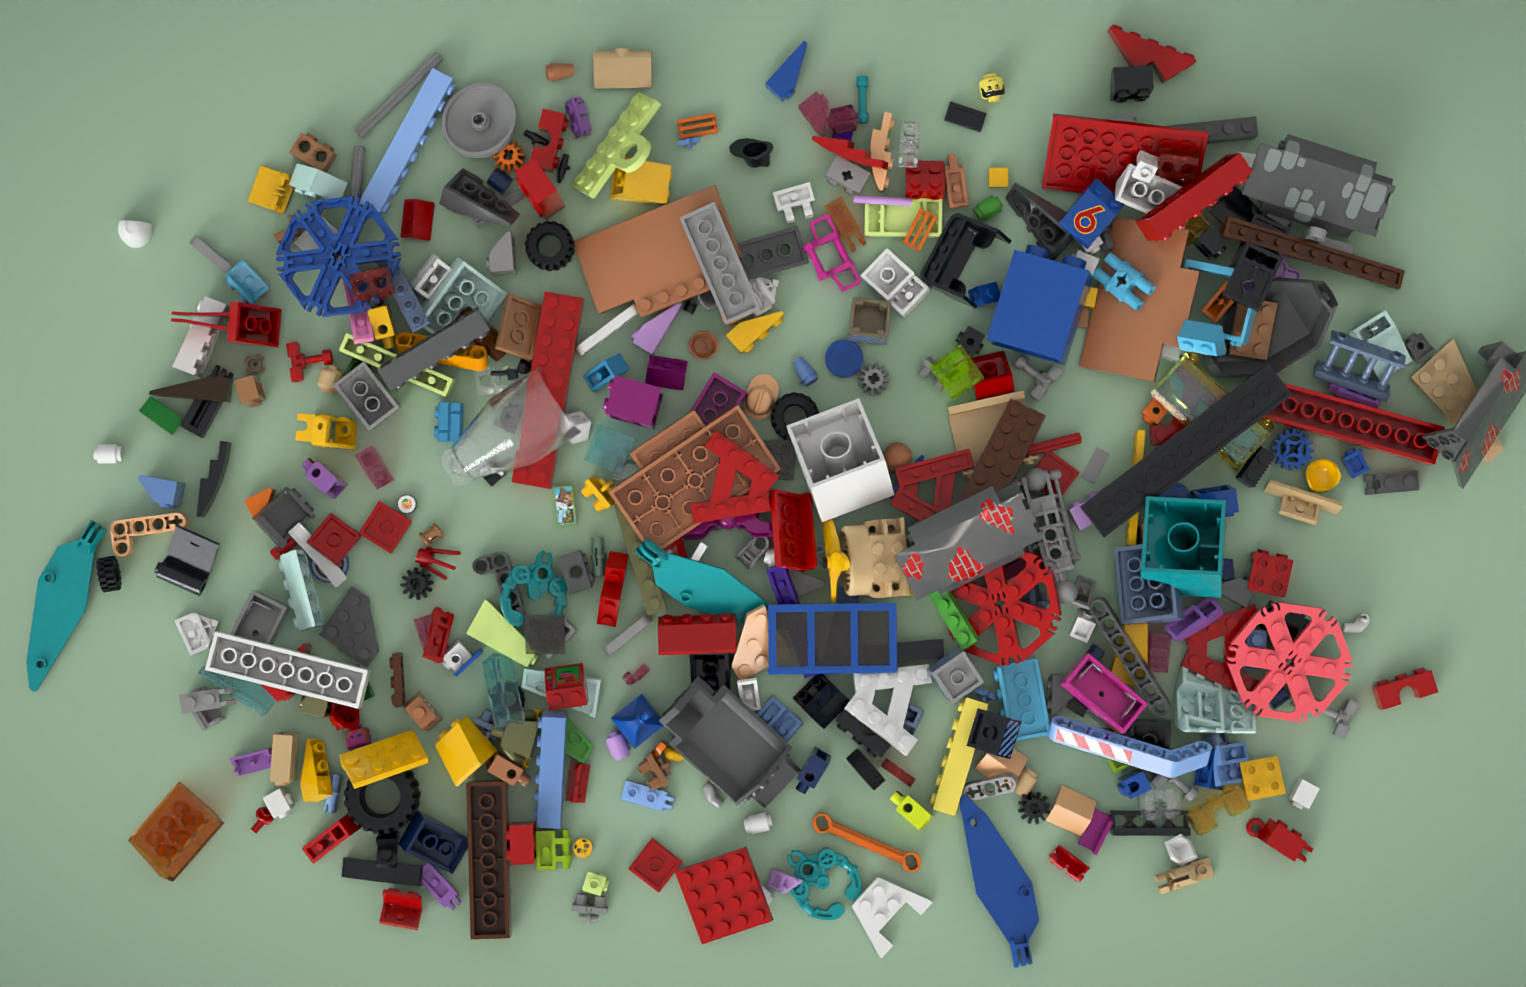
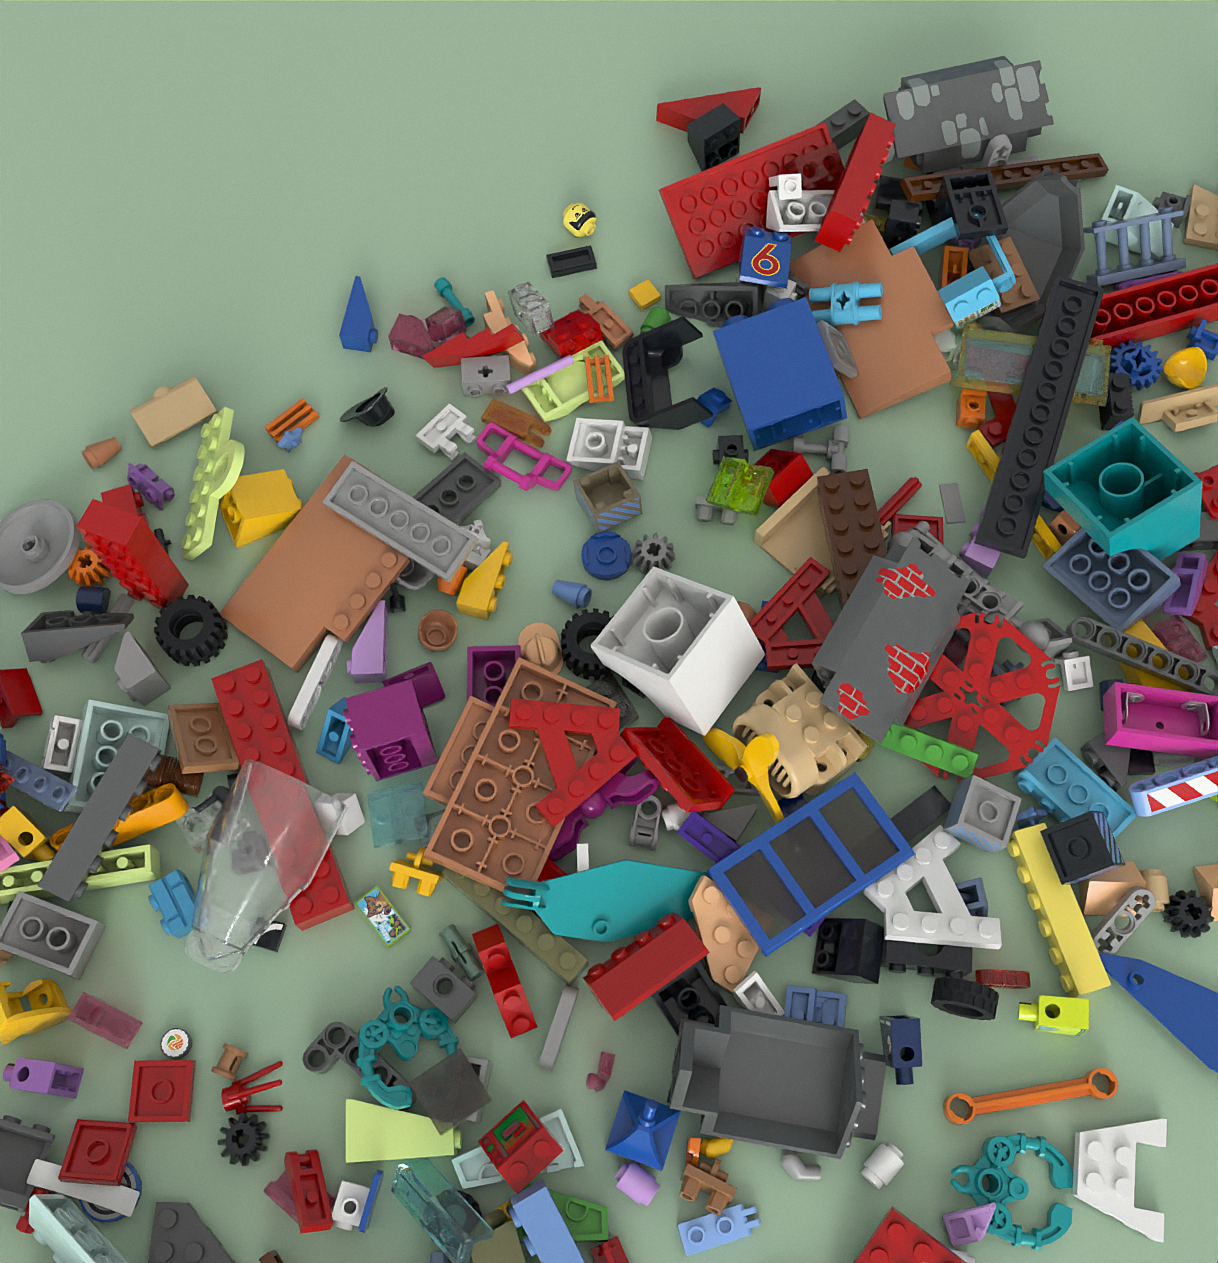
camera: 30 degrees left, 20 degrees down
none -> light grey plate [816,320,859,379]

